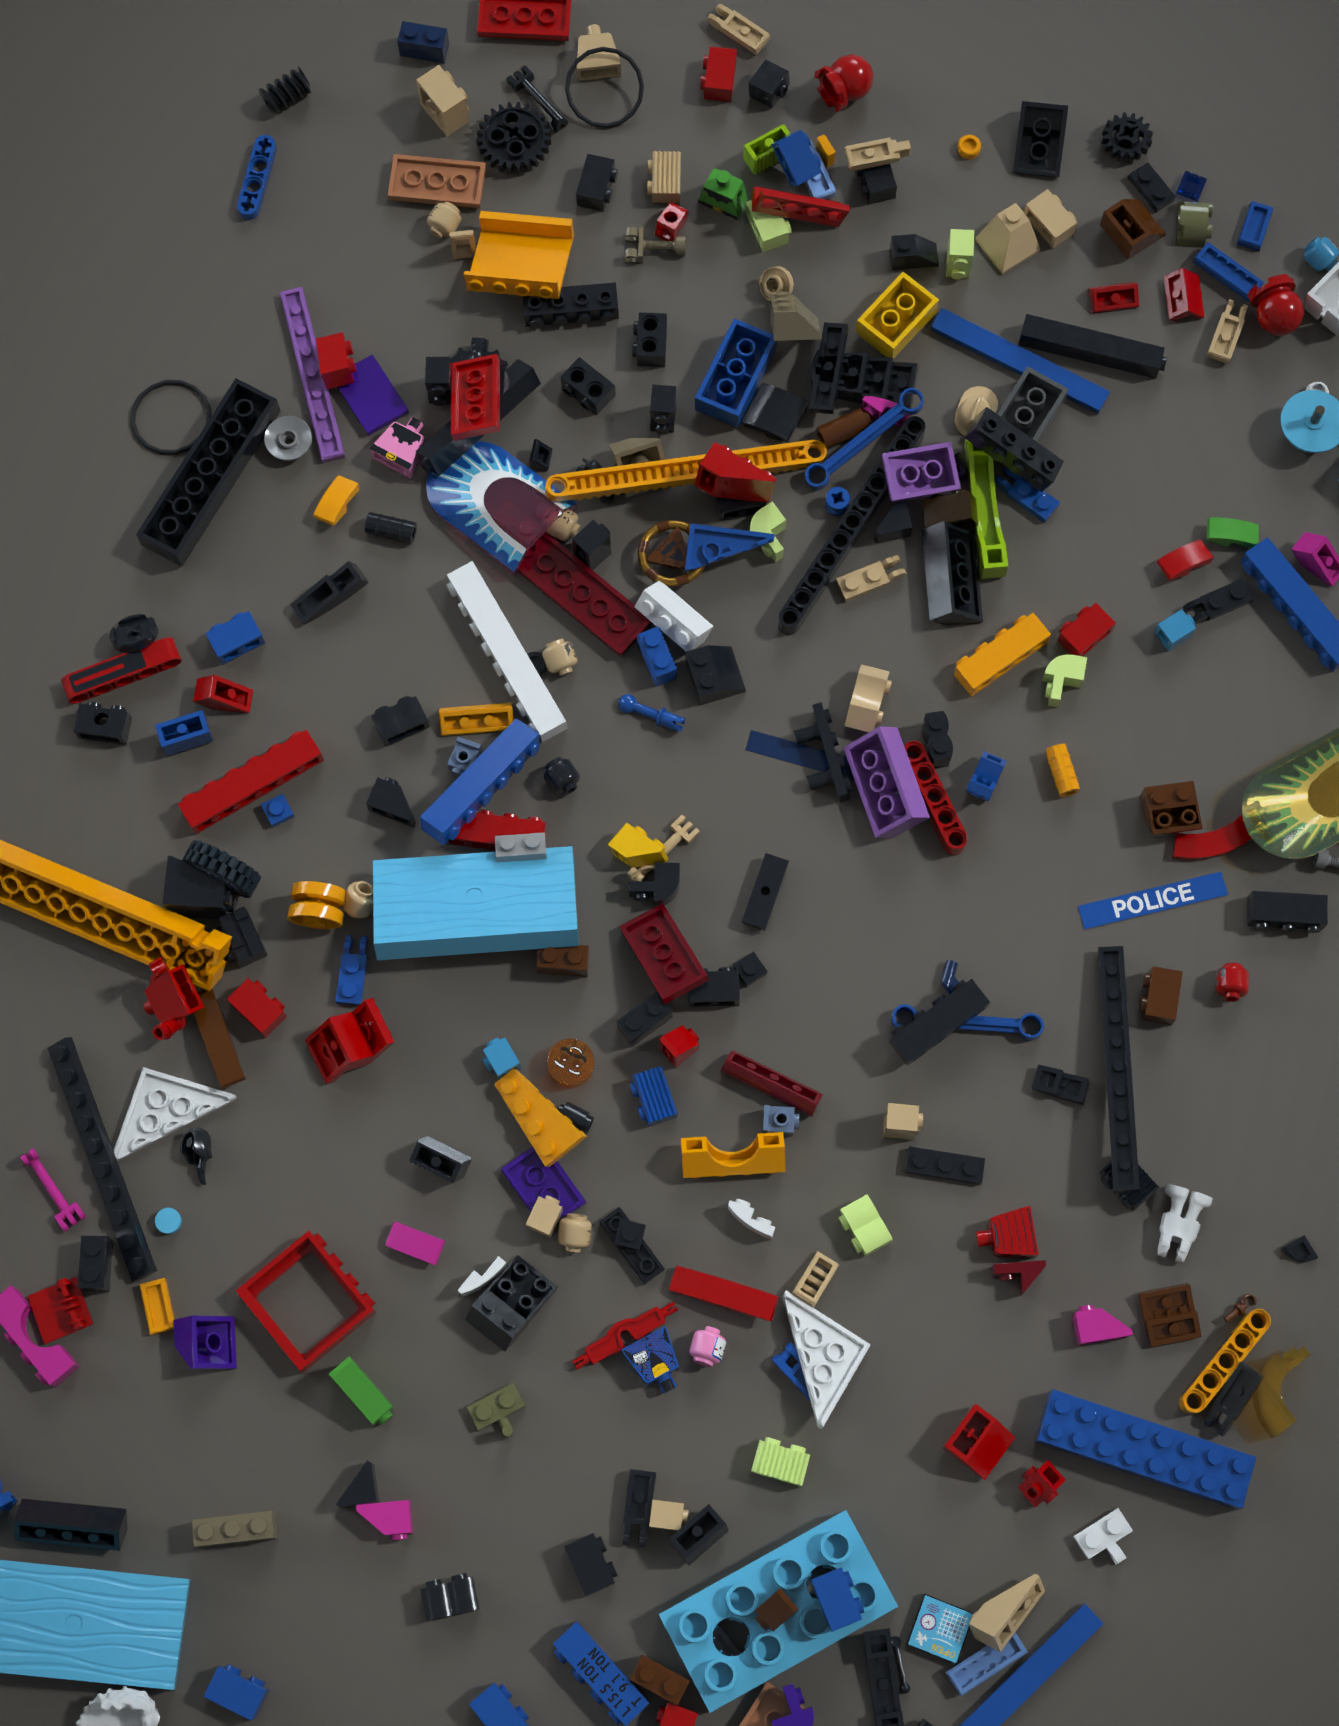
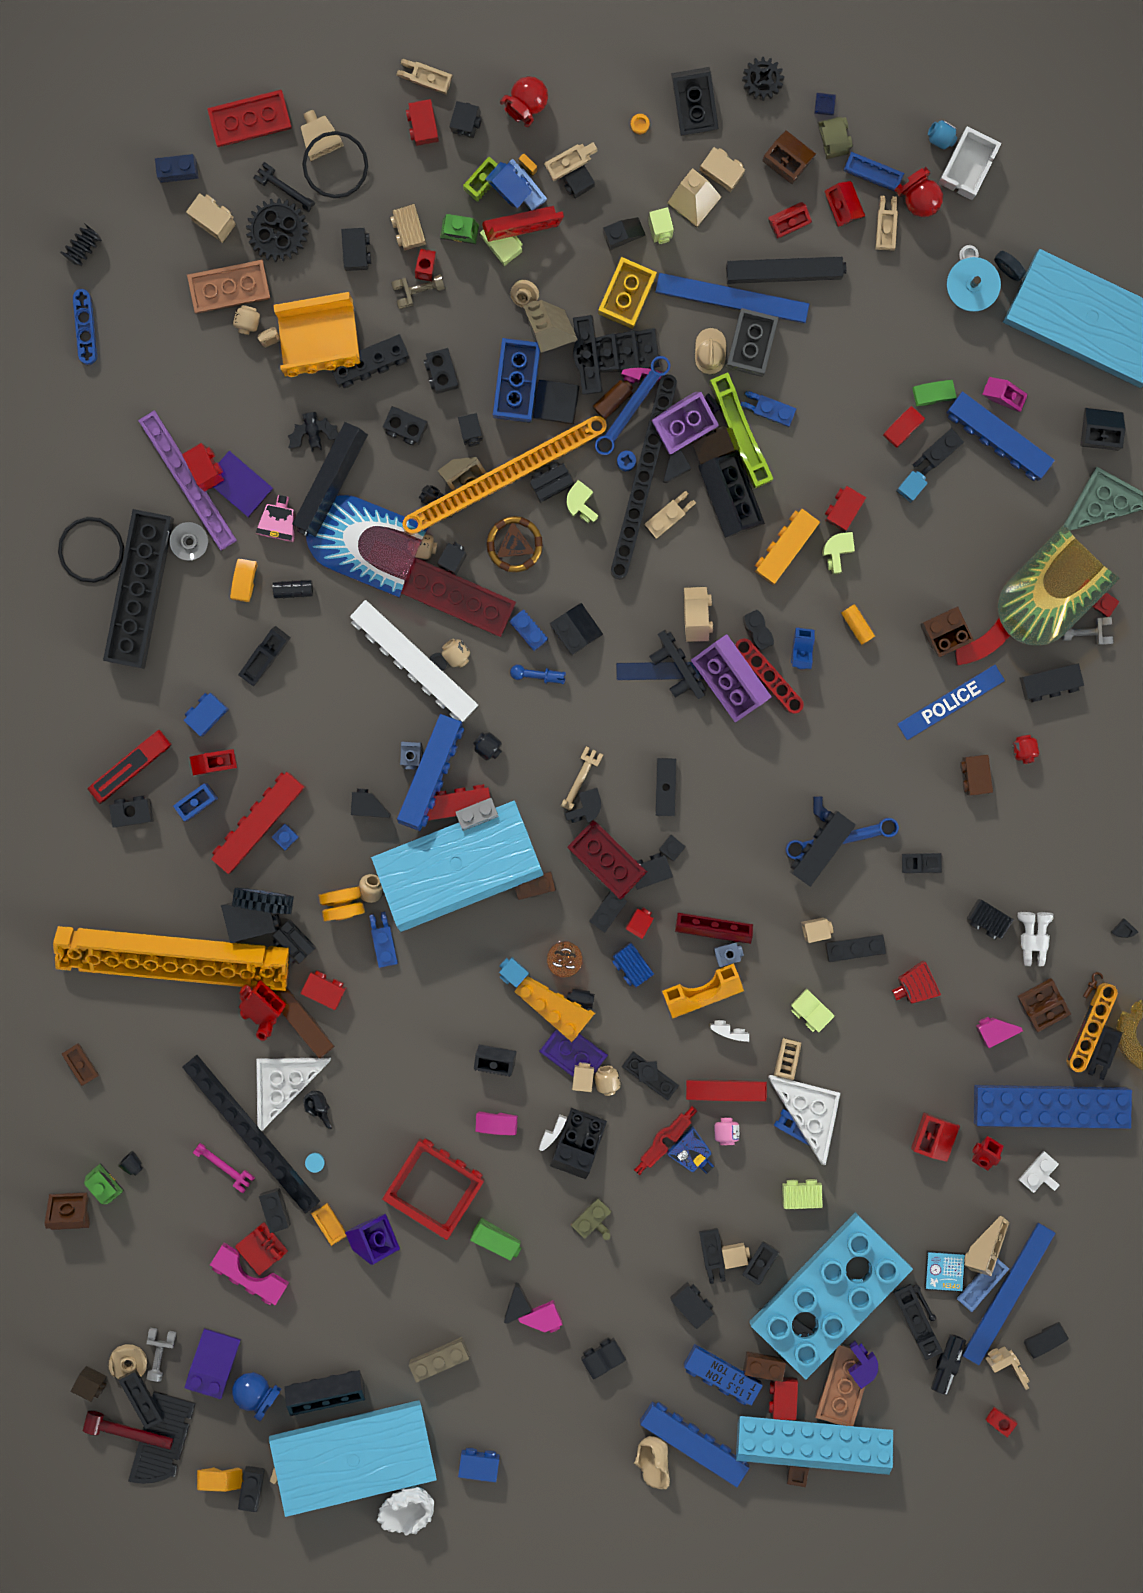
camera: 20 degrees left, 15 degrees up
black tile [109,614,159,653] -> none
red bracket [305,998,394,1084] -> none
black brick [371,696,429,746] -> none
black brick [425,357,452,406] -> none
light orange slope [439,703,514,736] -> none
red plate [451,354,500,441] -> none
black slope [530,439,553,471] -> none
yellow slope [608,823,669,868] -> none
white brick [635,581,714,652] -> none
blue wing [685,524,775,571] -> none
red slope [694,442,777,503] -> none
reddish brown slope [755,1588,798,1632] -> none
blue brick [810,1567,864,1632] -> none
black brick [965,407,1064,492] -> none
dark red slope [991,1260,1046,1296] -> none
black plate [1098,946,1140,1193] -> none
black plate [1128,162,1176,213] -> none
blue tile [1237,201,1274,251] -> none

